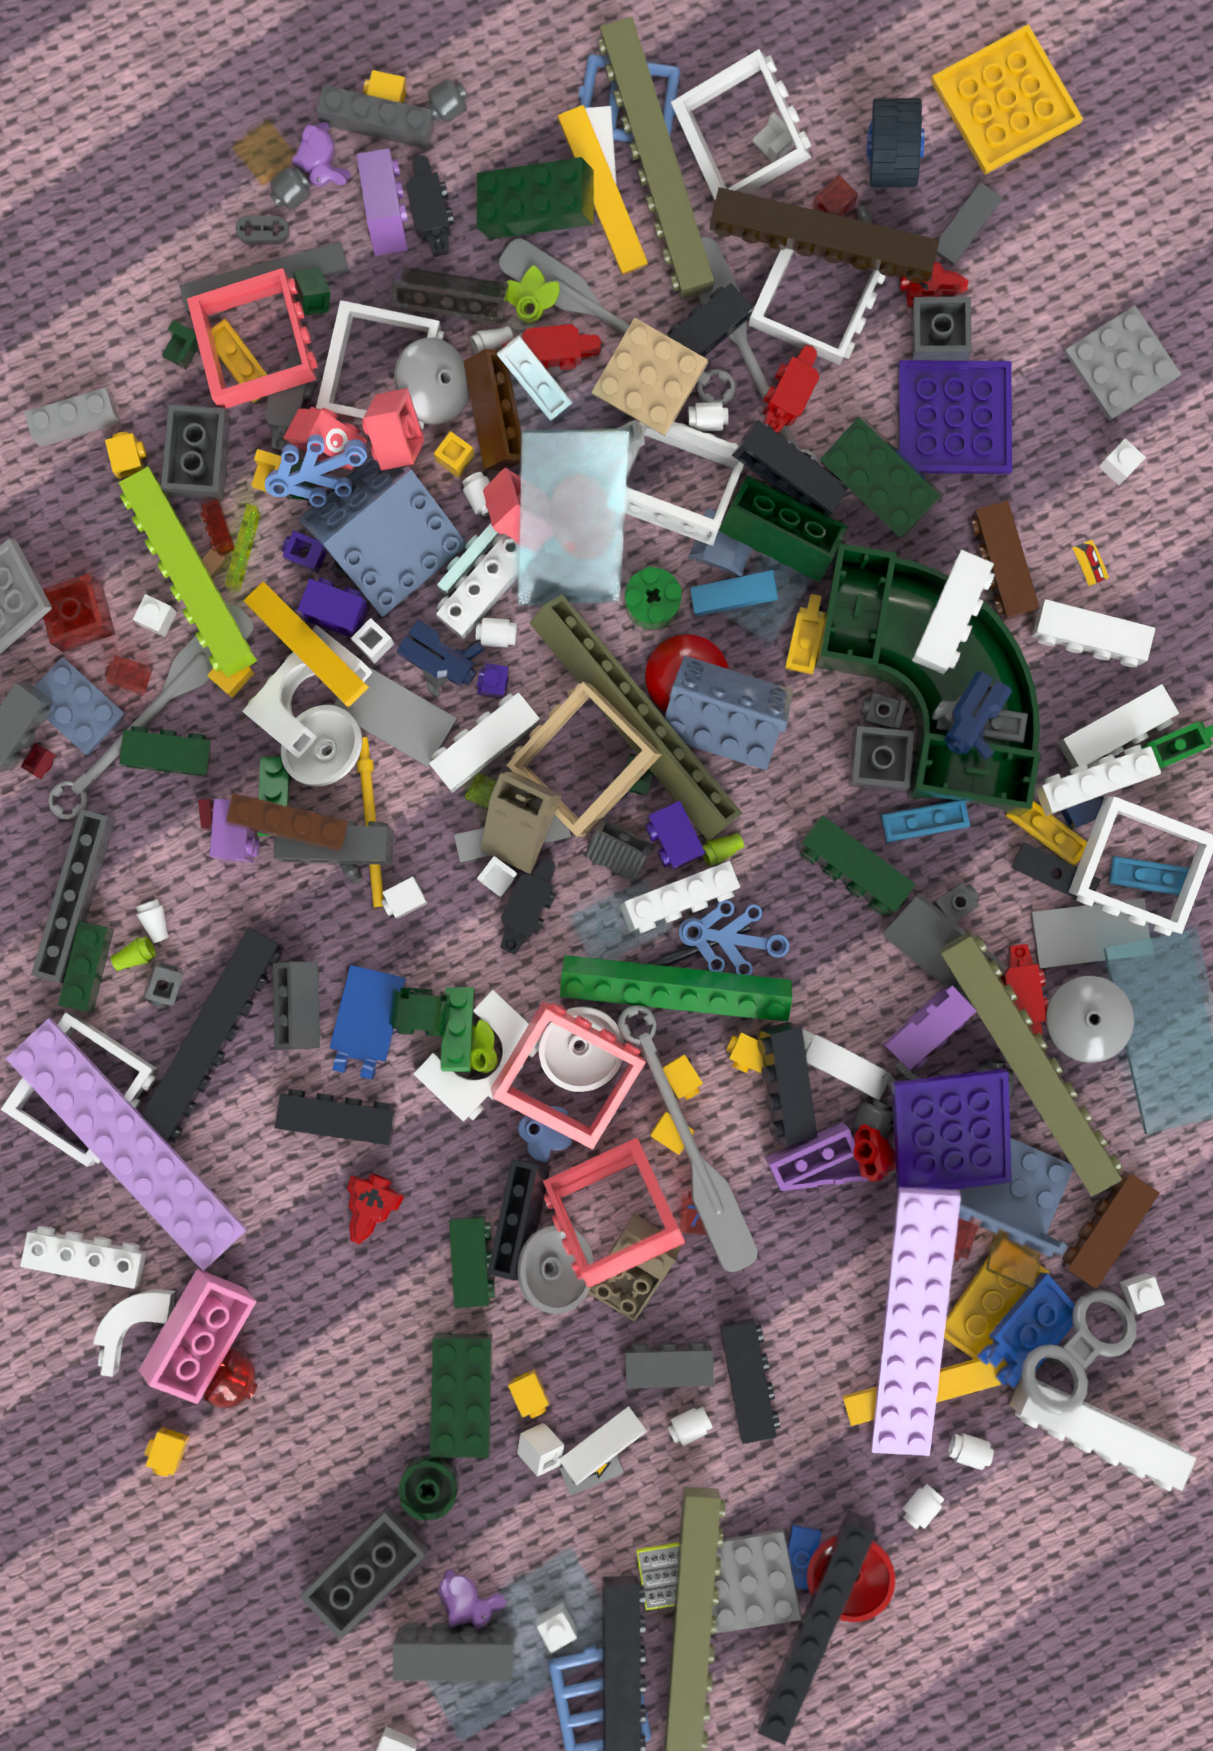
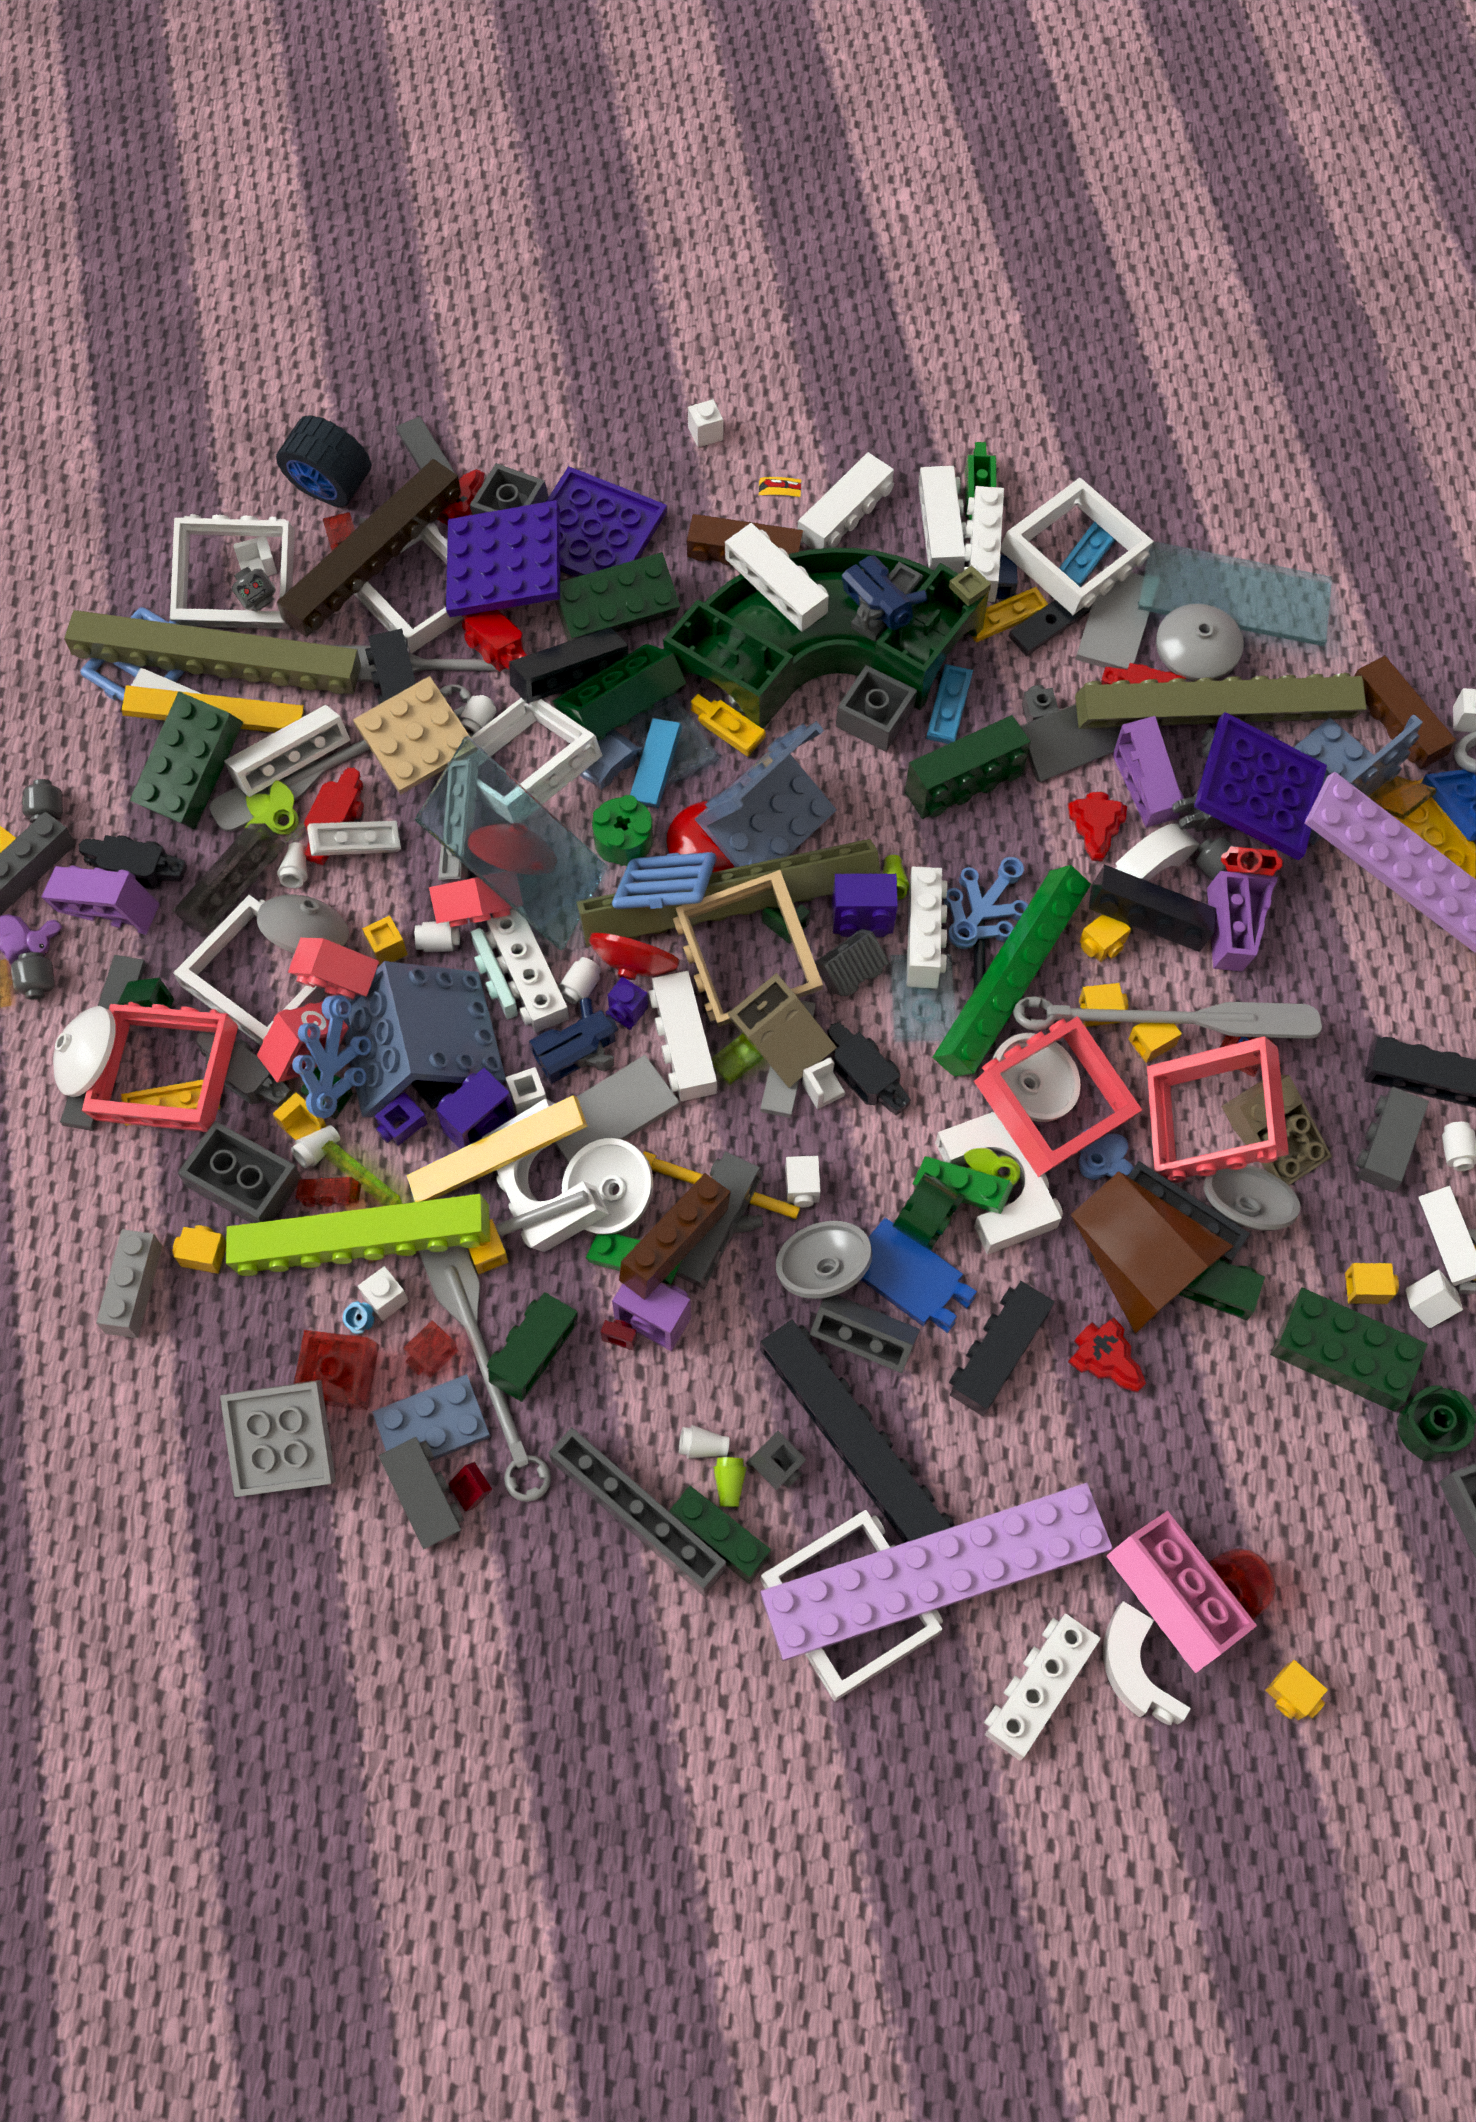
camera: 60 degrees left, 20 degrees down
dark green panel [162,320,199,370] -> none
dark grey beam [235,216,290,245] -> none
reddish brown brick [463,349,527,471] -> none
dark grey brick [860,693,907,730] -> none
yellow plate [930,24,1083,175] -> none
light grey plate [1064,306,1181,421] -> none
none -> white dish [53,1006,116,1097]
none -> white brick [224,705,350,797]
none -> dark grey head [232,567,276,612]
none -> white cone [291,1125,341,1168]
none -> dark azure plate [343,1301,374,1334]
none -> dark purple plate [446,500,560,618]
none -> light grey bar [496,1190,589,1236]
none -> red dish [589,933,680,980]
none -> medium blue bar [612,852,717,909]
none -> light grey dish [776,1221,872,1299]
none -> olive tile [949,565,991,606]
none -> red rock [1068,792,1128,861]
none -> reddish brown wedge [1071,1171,1234,1334]

